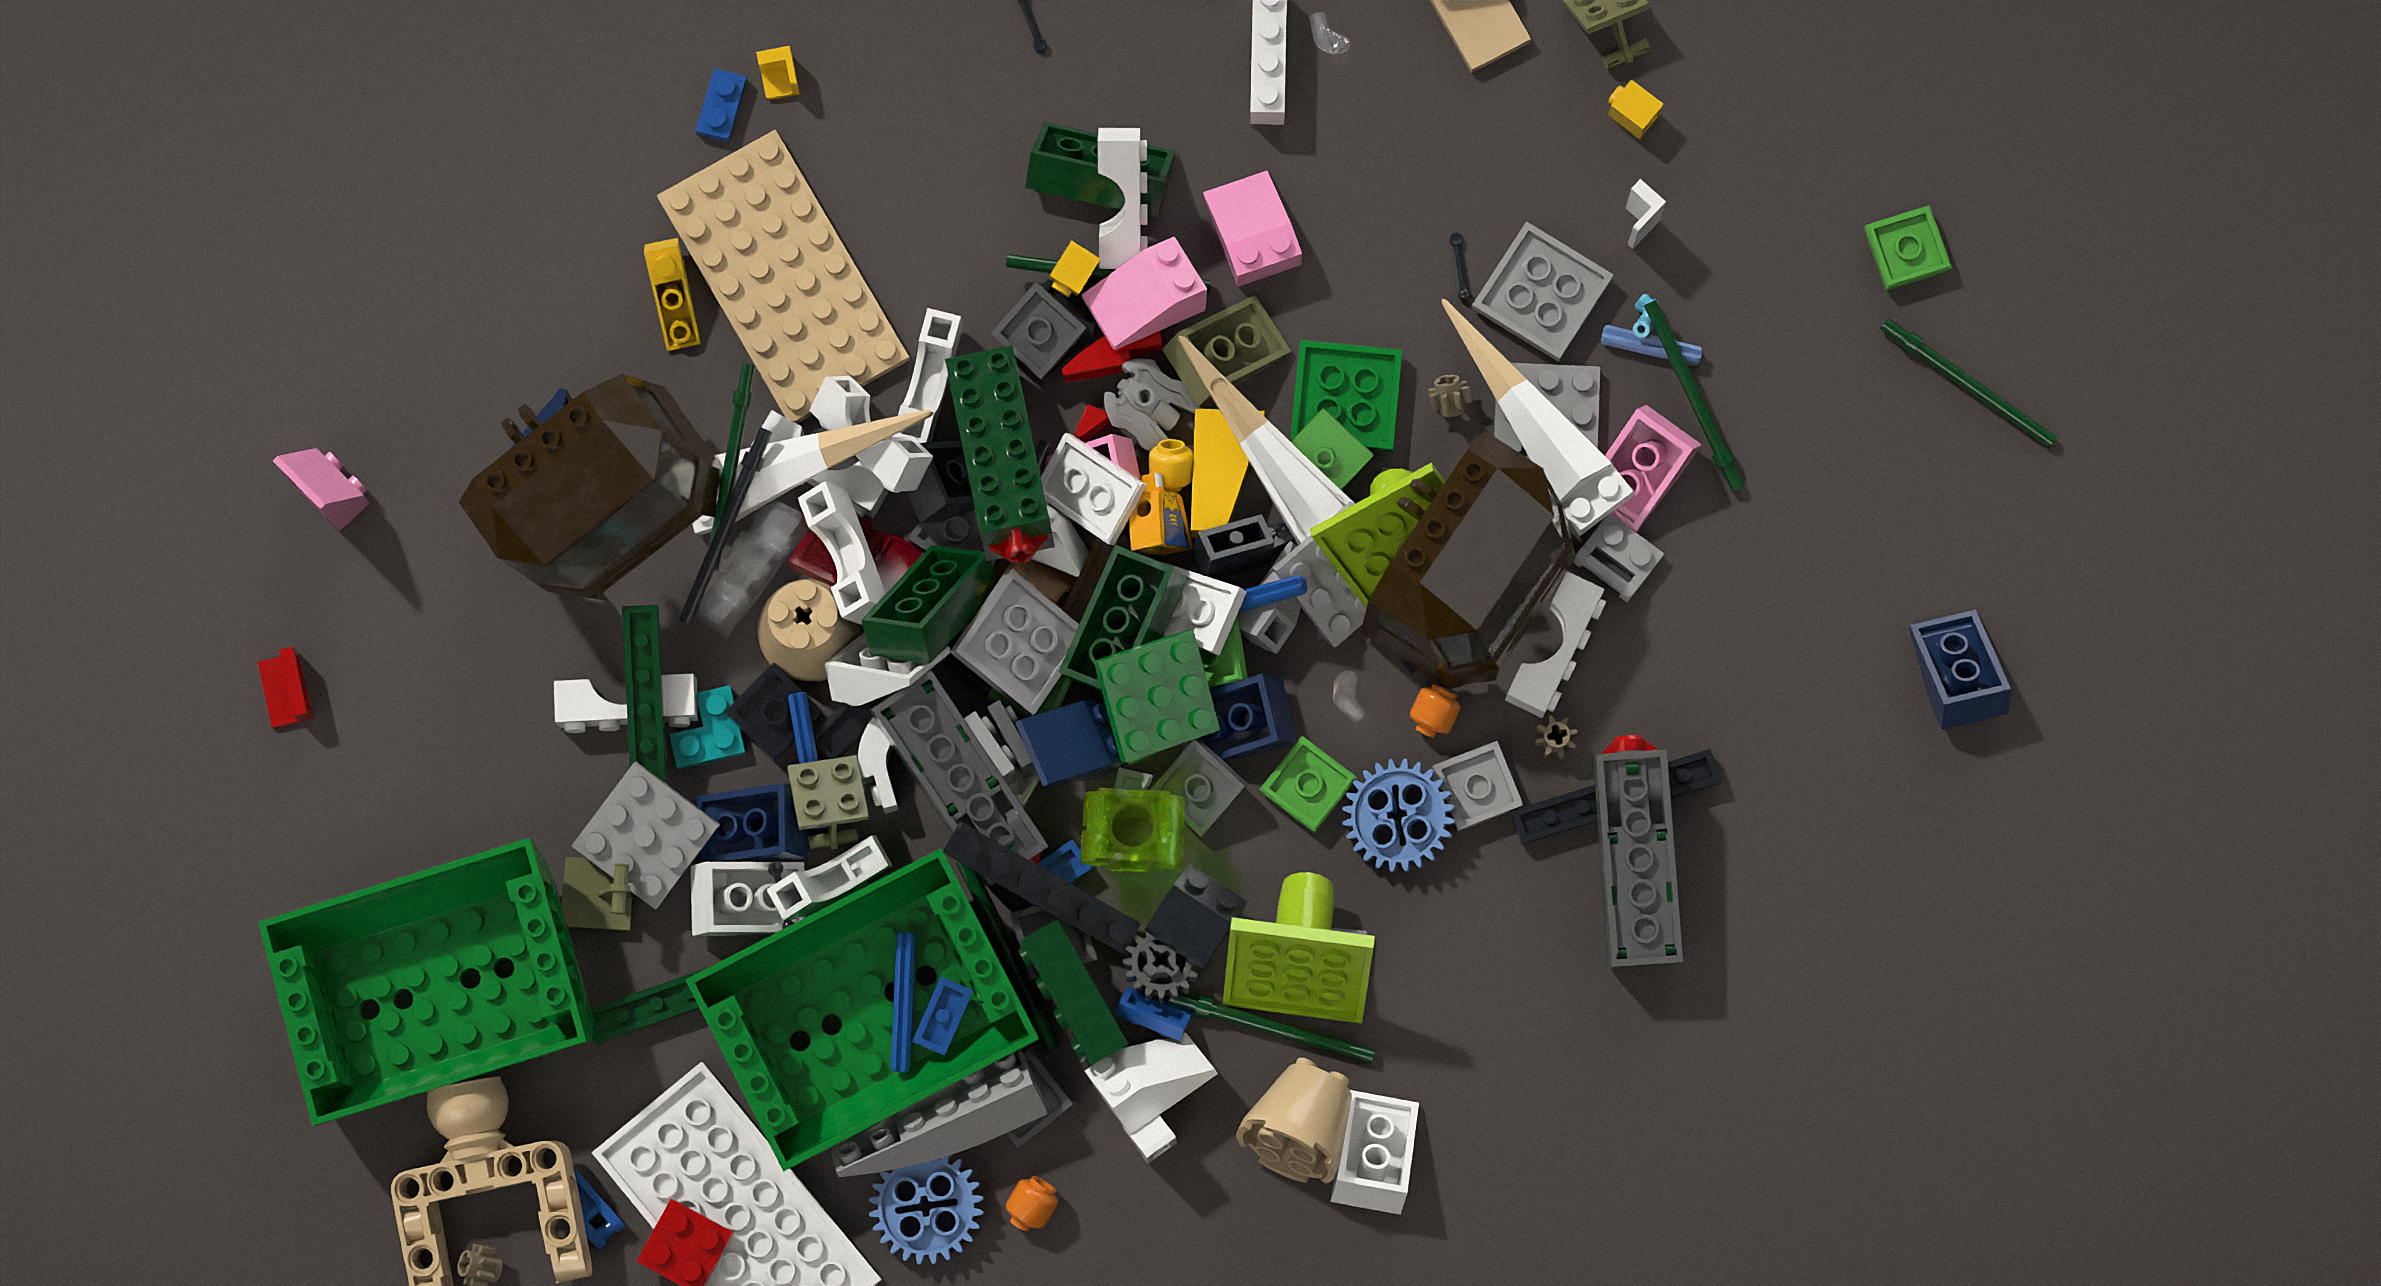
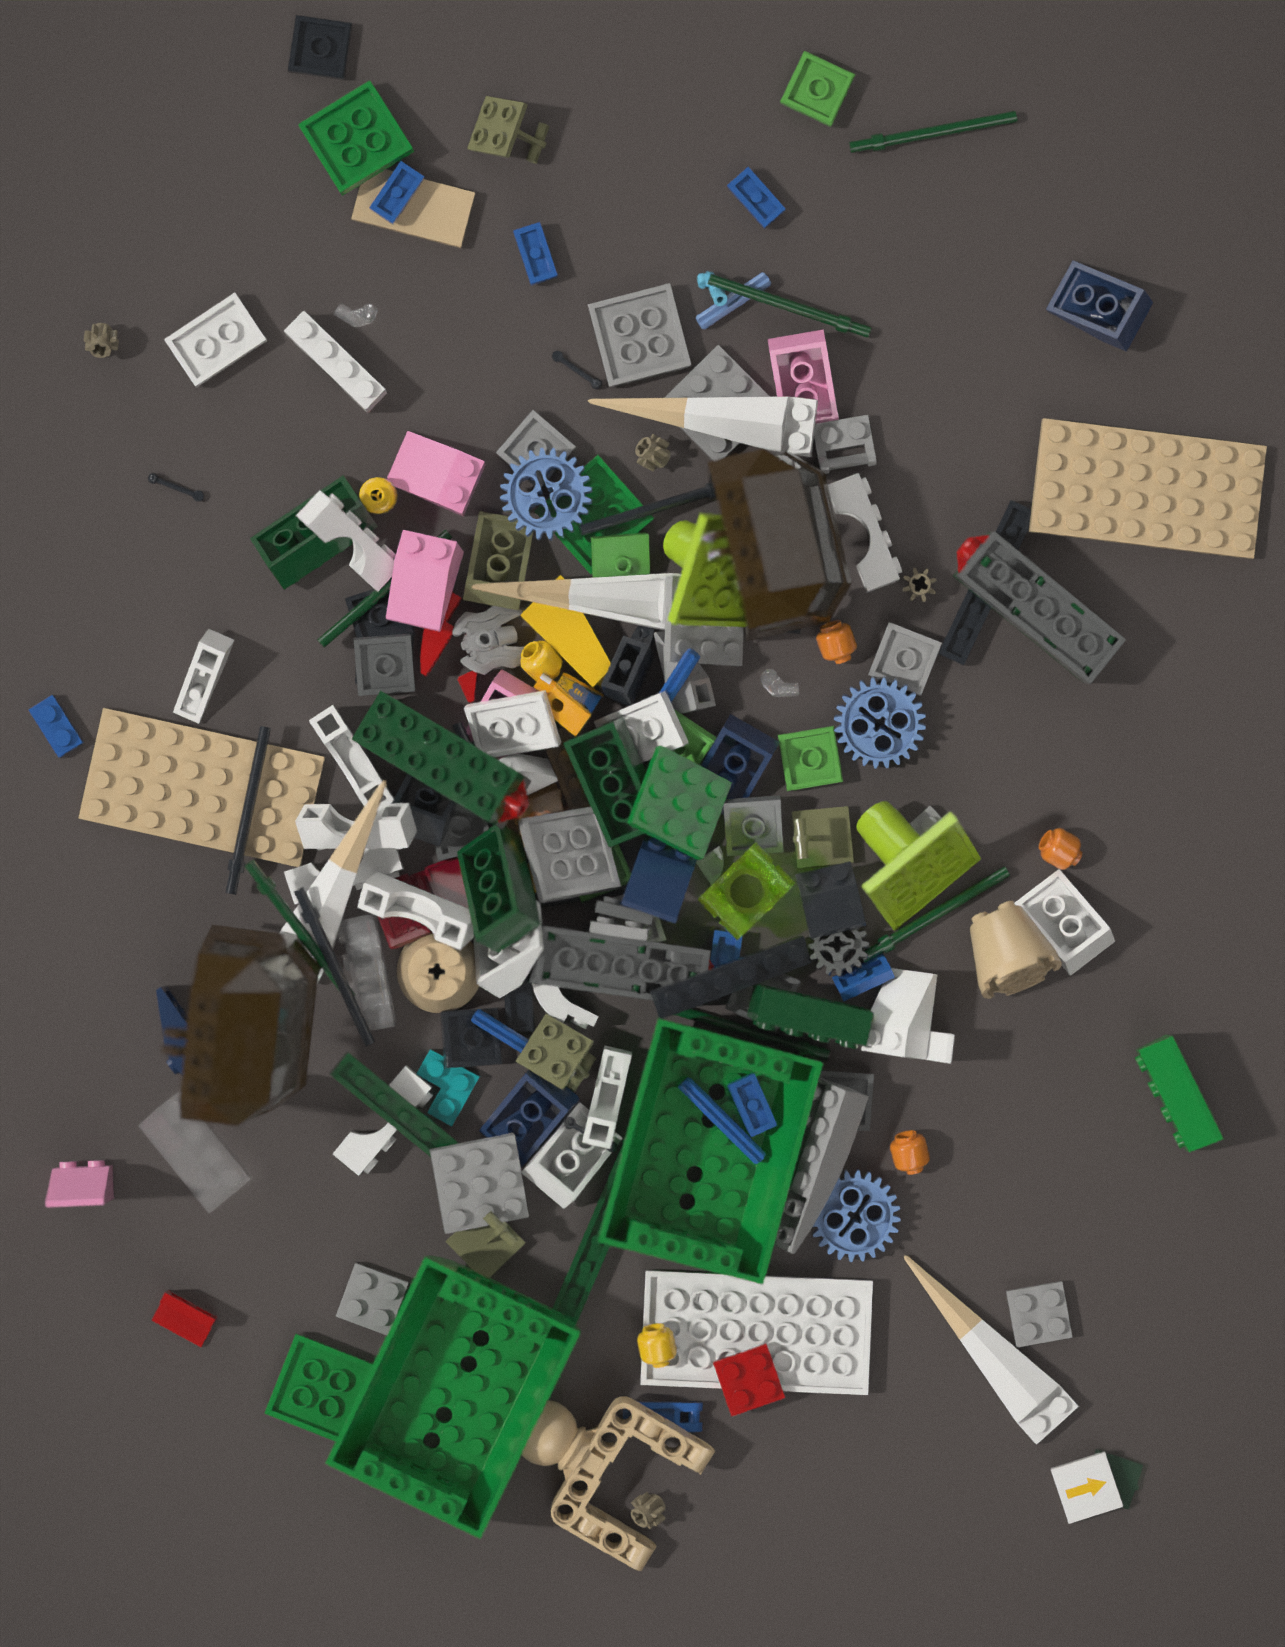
camera: 45 degrees left, 10 degrees up
yellow slope [644,238,701,351] -> none
yellow panel [756,46,800,100] -> none
yellow brick [1048,240,1100,297] -> none
yellow brick [1608,80,1664,139] -> none
white panel [1626,179,1666,249] -> none
none -> clear slope [138,1091,254,1214]
none -> white slope [173,629,234,724]
none -> black bar [225,726,271,895]
none -> green plate [264,1333,373,1442]
none -> light grey plate [336,1262,409,1335]
none -> yellow head [359,477,398,514]
none -> light grey plate [496,410,576,488]
none -> medium blue gear [500,448,593,541]
none -> blue plate [513,222,558,286]
none -> black bar [579,482,717,536]
none -> yellow head [637,1323,677,1368]
none -> blue plate [727,167,786,229]
none -> olive plate [792,806,854,868]
none -> tan plate [1029,418,1267,559]
none -> orange head [1039,828,1083,870]

